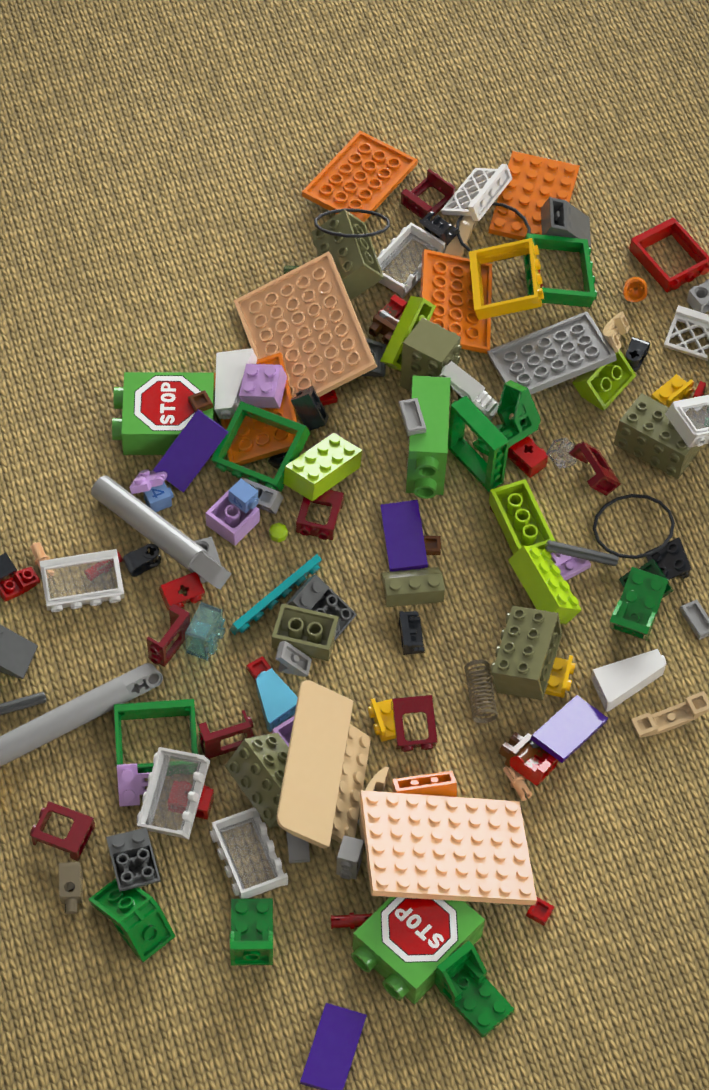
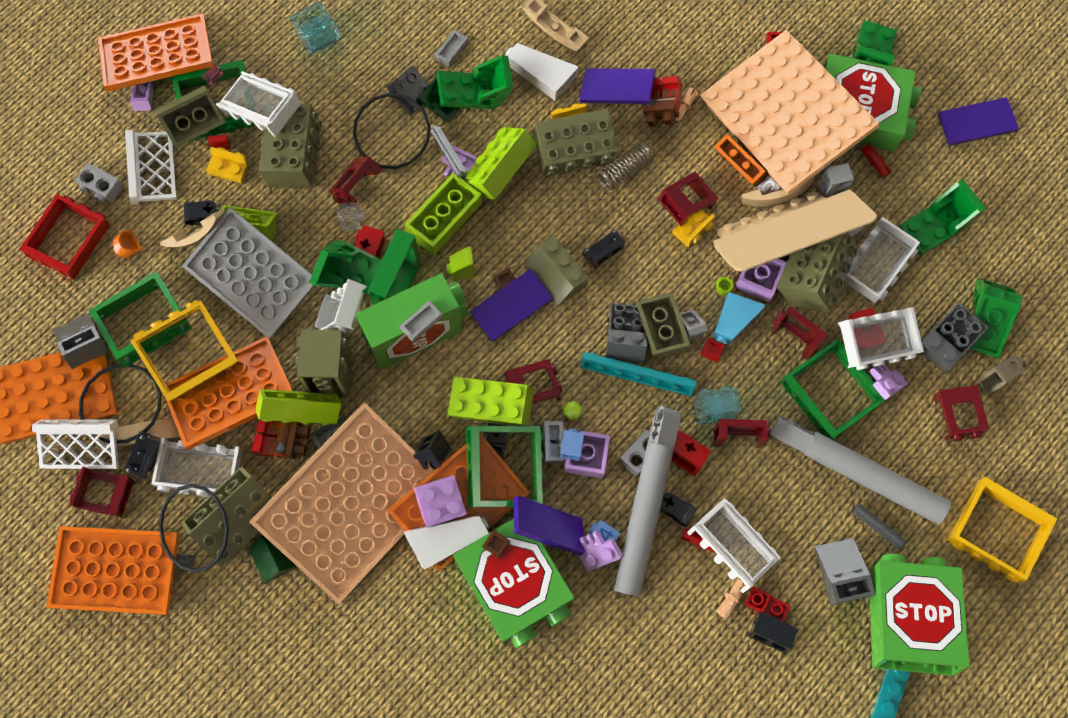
camera: 120 degrees left, 15 degrees up
none -> lime slope [446,247,474,280]

